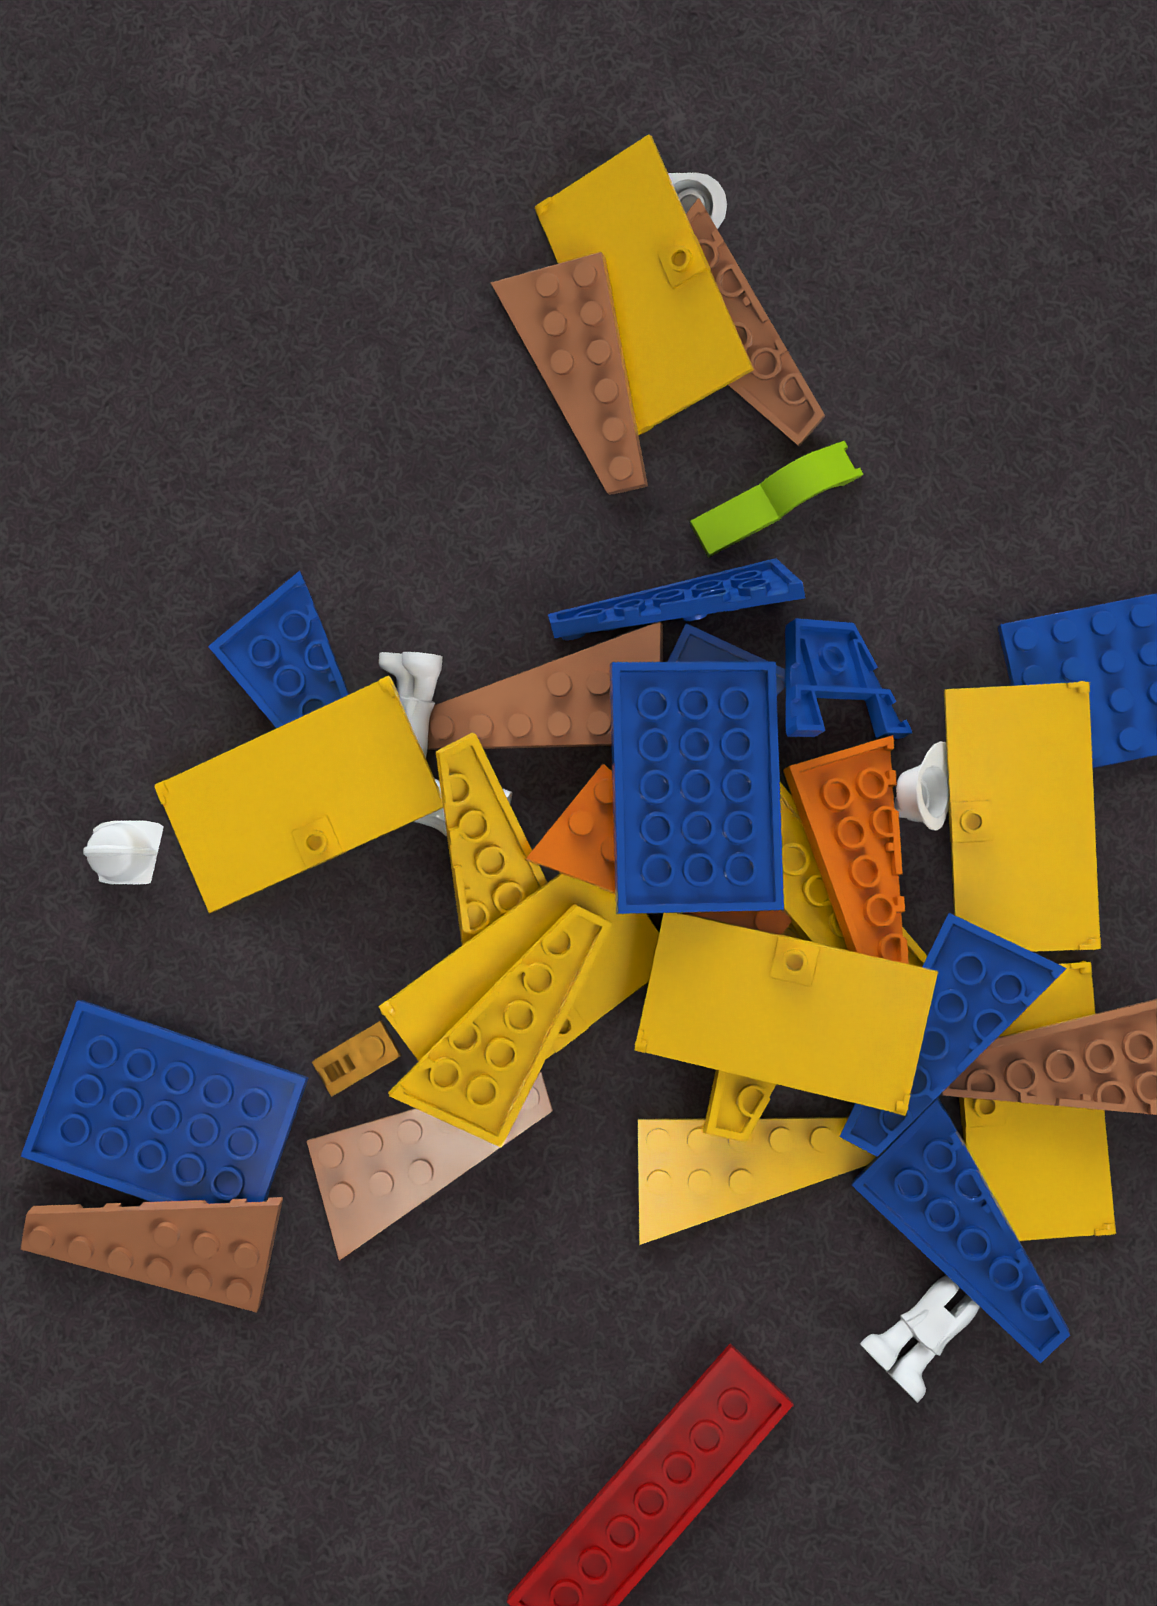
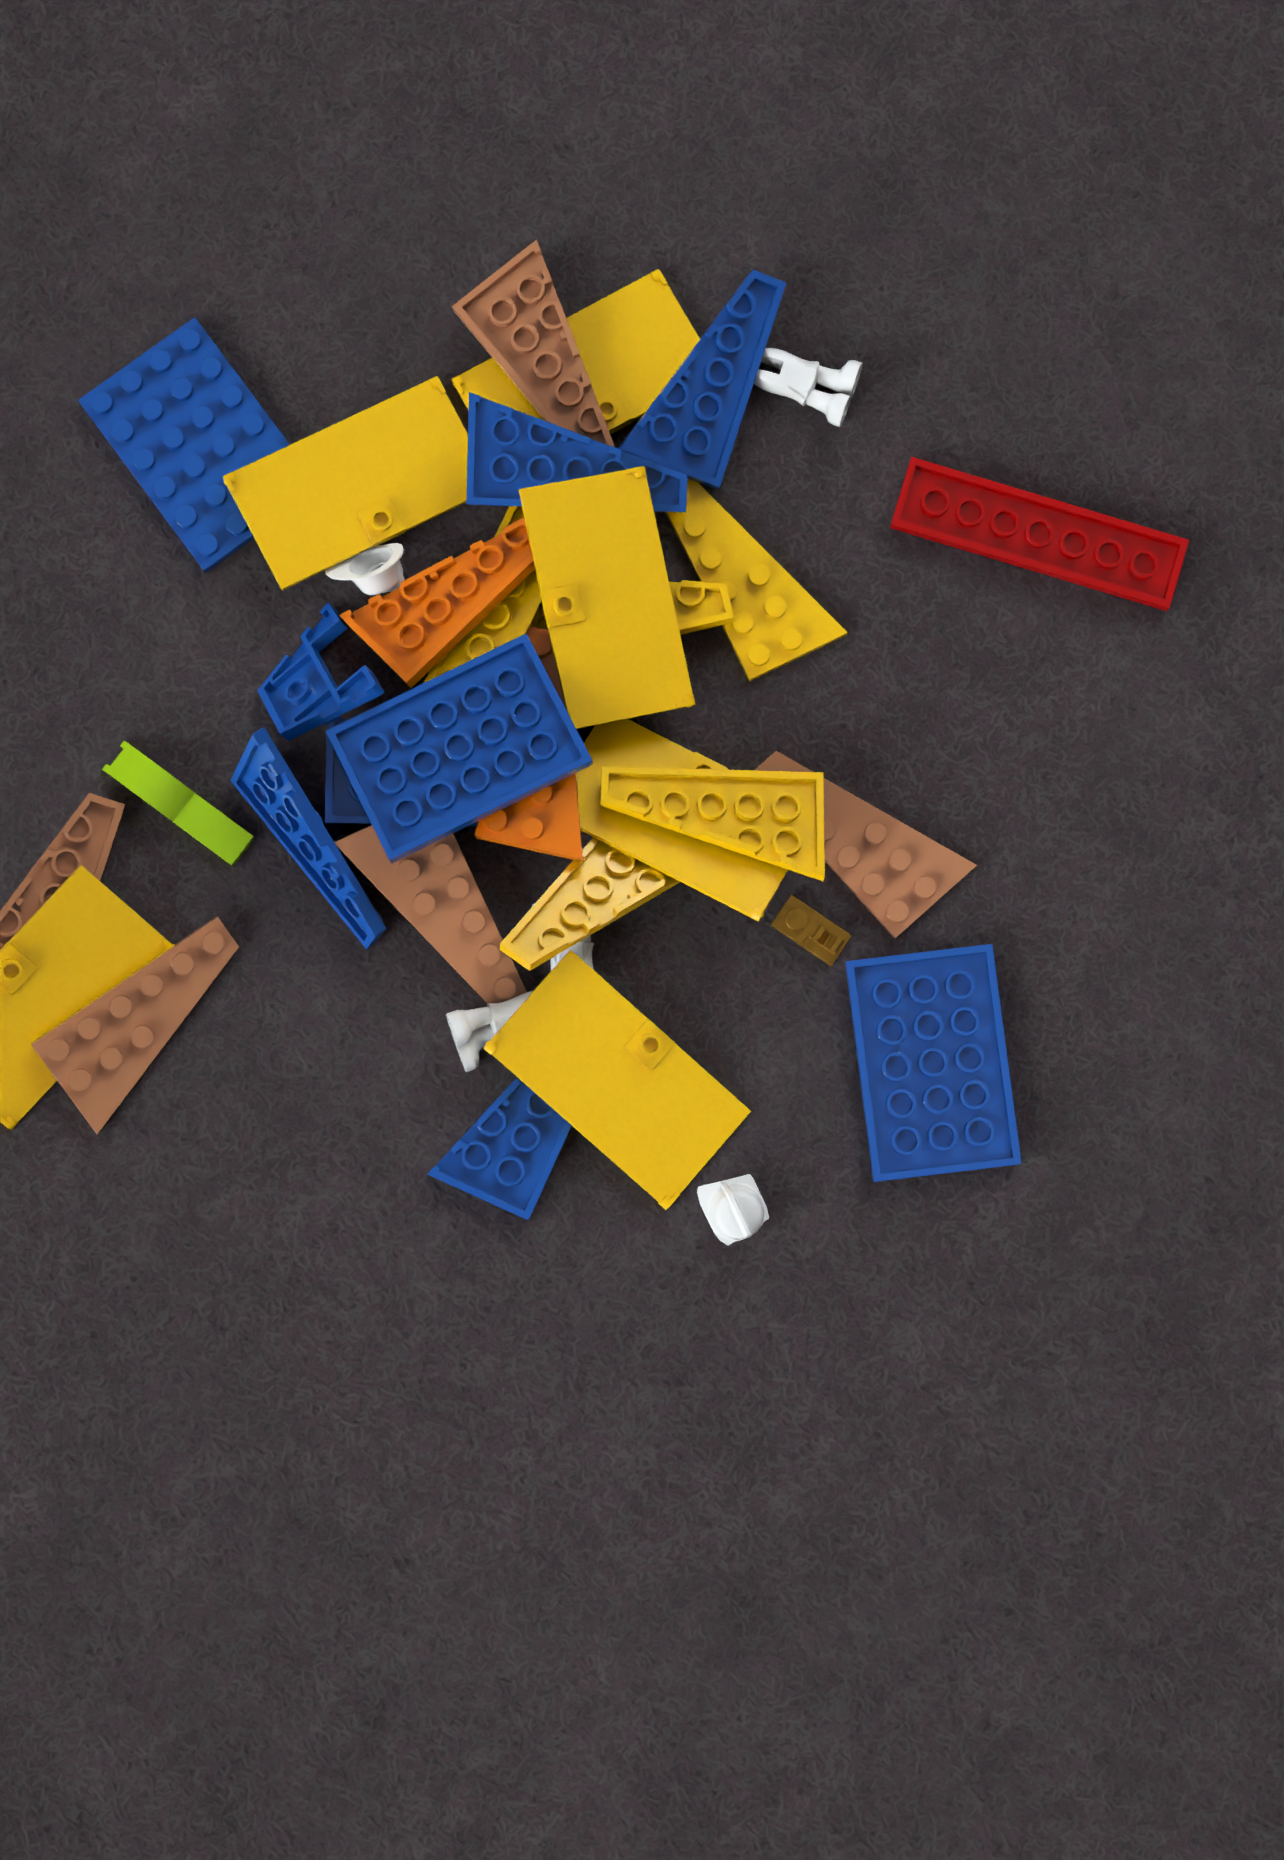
camera: 125 degrees left, 0 degrees up
nougat wing [21,1197,283,1313] -> none

